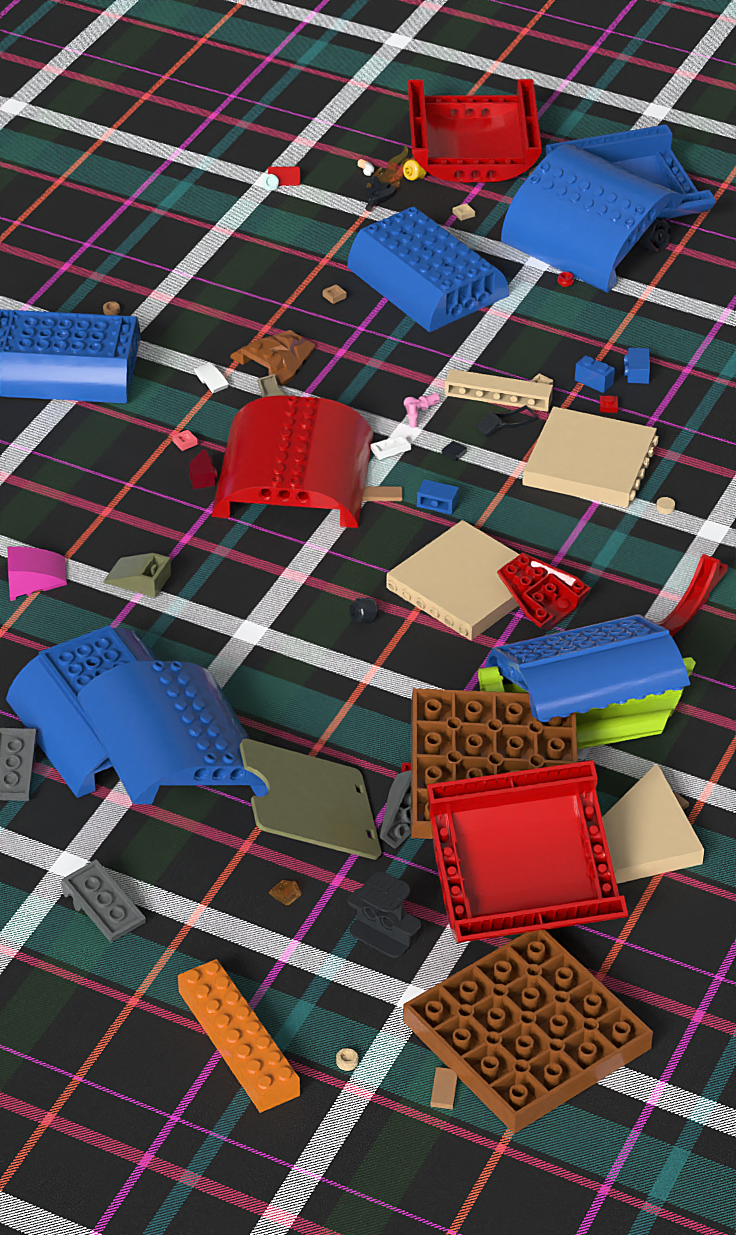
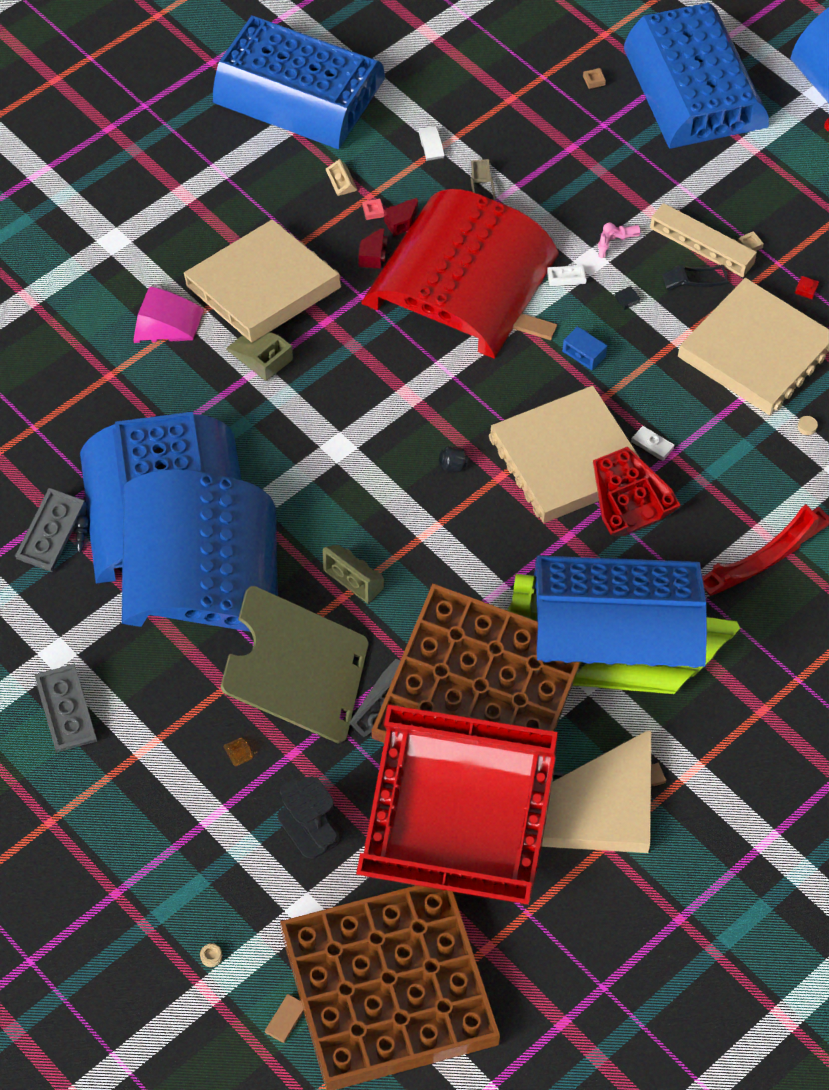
camera: 20 degrees right, 15 degrees up
medium nougat tile [103,302,120,315] -> none
orange brick [178,959,300,1113] -> none
dark orange wedge [231,330,315,387] -> none
tan tile [453,203,475,221] -> none
blue brick [575,355,615,393] -> none
none -> black bar [74,515,89,553]
none -> tan brick [184,220,341,342]
none -> olive slope [323,545,384,604]
none -> tan slope [326,159,357,196]
none -> dark red slope [384,198,418,237]
none -> white plate [631,426,674,461]

